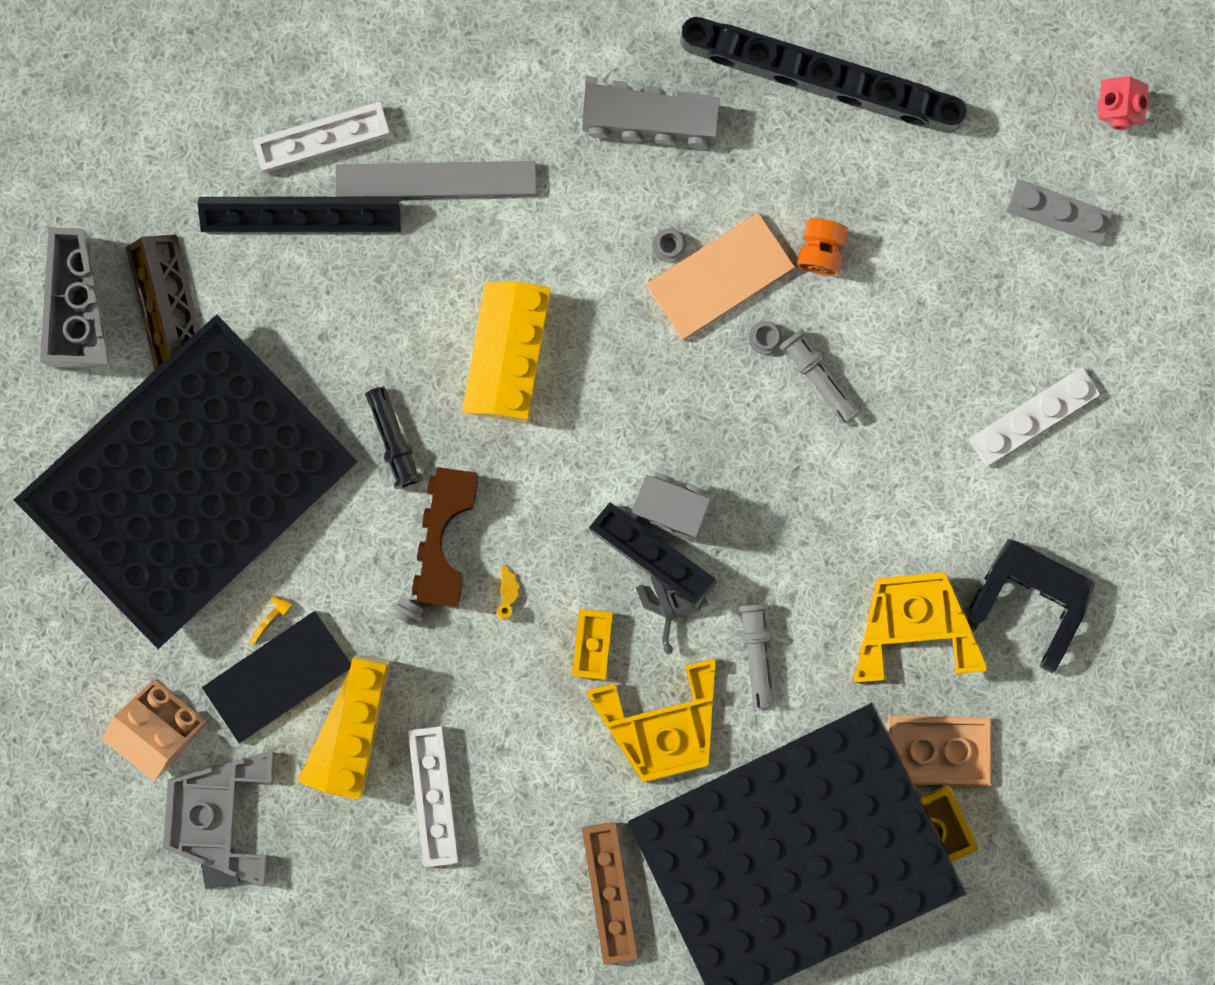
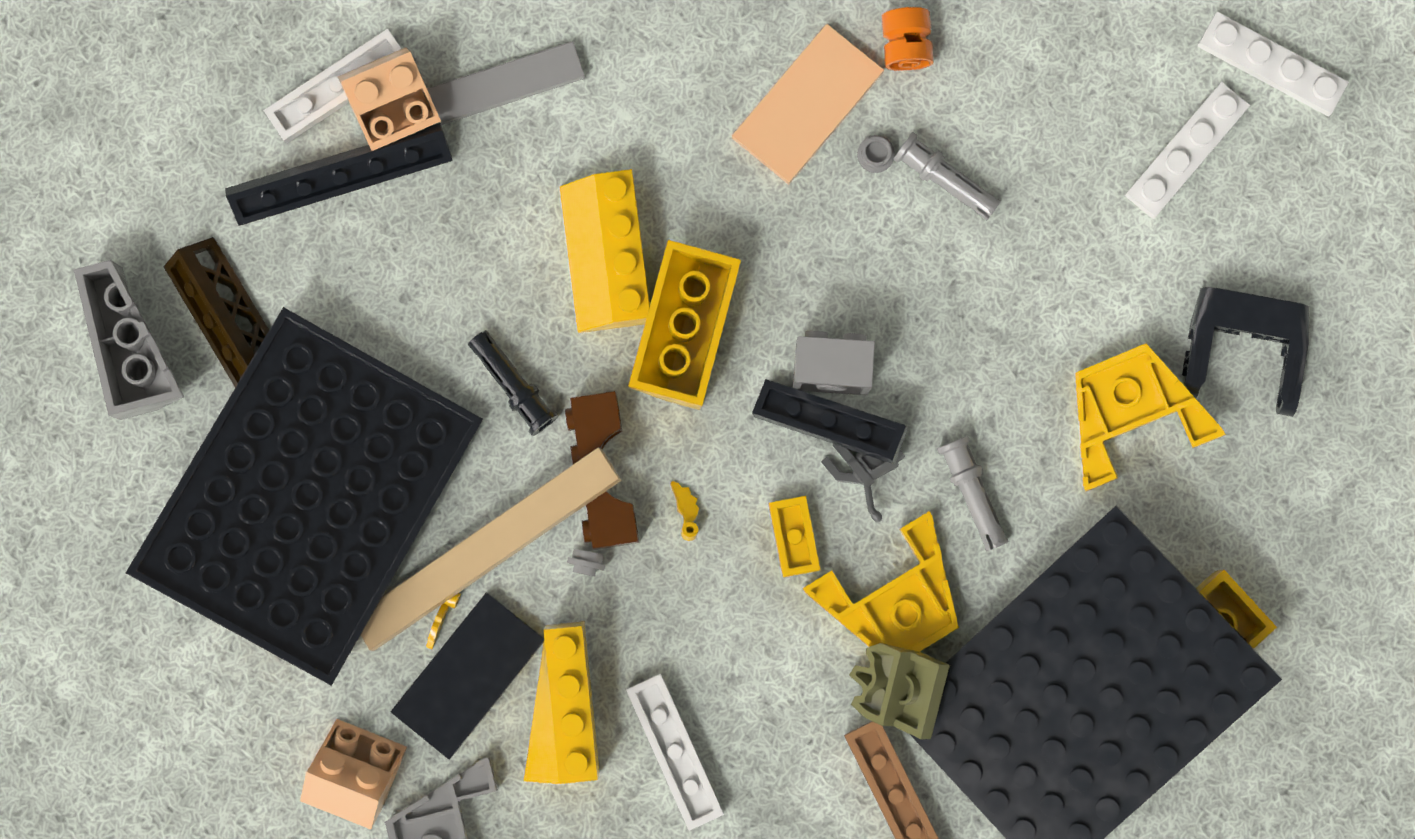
camera: 10 degrees left, 0 degrees up
light grey plate [653,228,686,262] -> none
light nougat tile [889,716,992,786] -> none
none -> light nougat slope [338,47,441,151]
none -> tan tile [361,447,622,651]
none -> yellow slope [628,240,741,410]
none -> olive plate [849,643,949,739]
none -> white plate [1197,12,1349,117]

